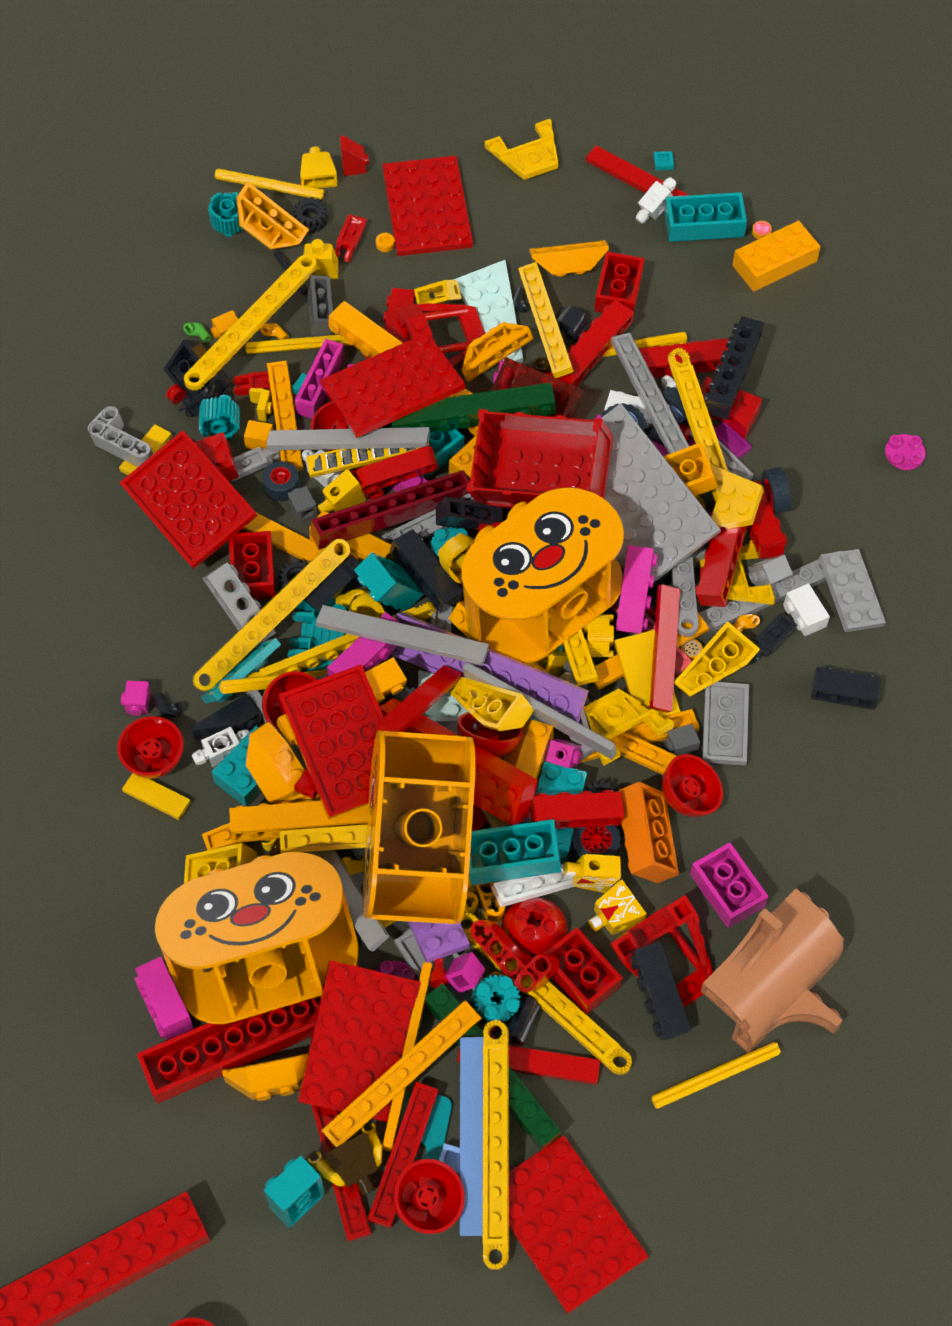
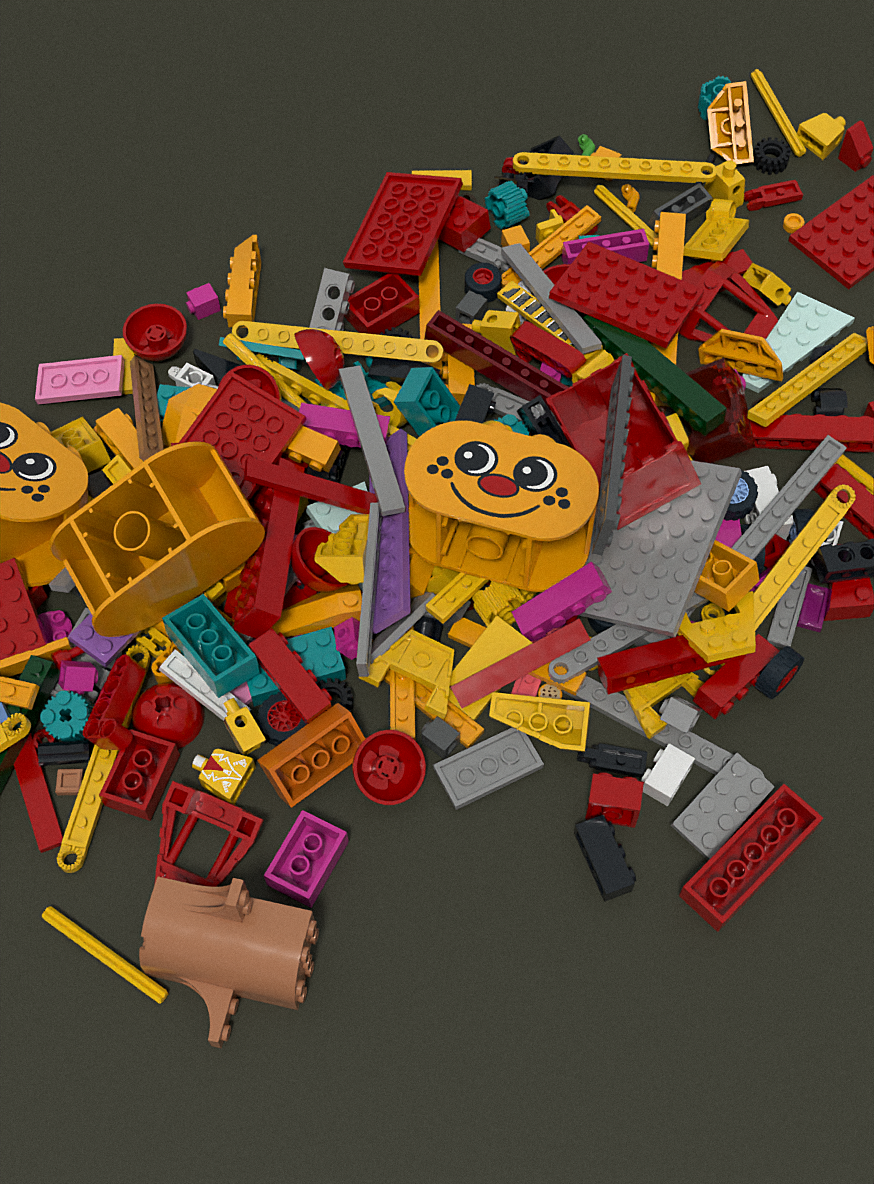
camera: 60 degrees right, 0 degrees up
light grey beam [88,406,153,467] -> none
black arm [153,693,182,717] -> none
black brick [629,941,691,1040] -> none
light orange arm [733,614,760,632] -> none
none -> bright pink plate [35,355,125,404]
none -> nougat tile [55,769,84,796]
none -> medium nougat plate [130,356,163,462]
none -> light orange wedge [223,235,262,328]
none -> red piece [294,329,344,391]
none -> yellow axle [571,350,614,383]
none -> red brick [585,773,644,828]
none -> dark grey plate [592,355,635,556]
none -> red brick [679,784,823,932]
none -> yellow hinge [683,198,749,261]

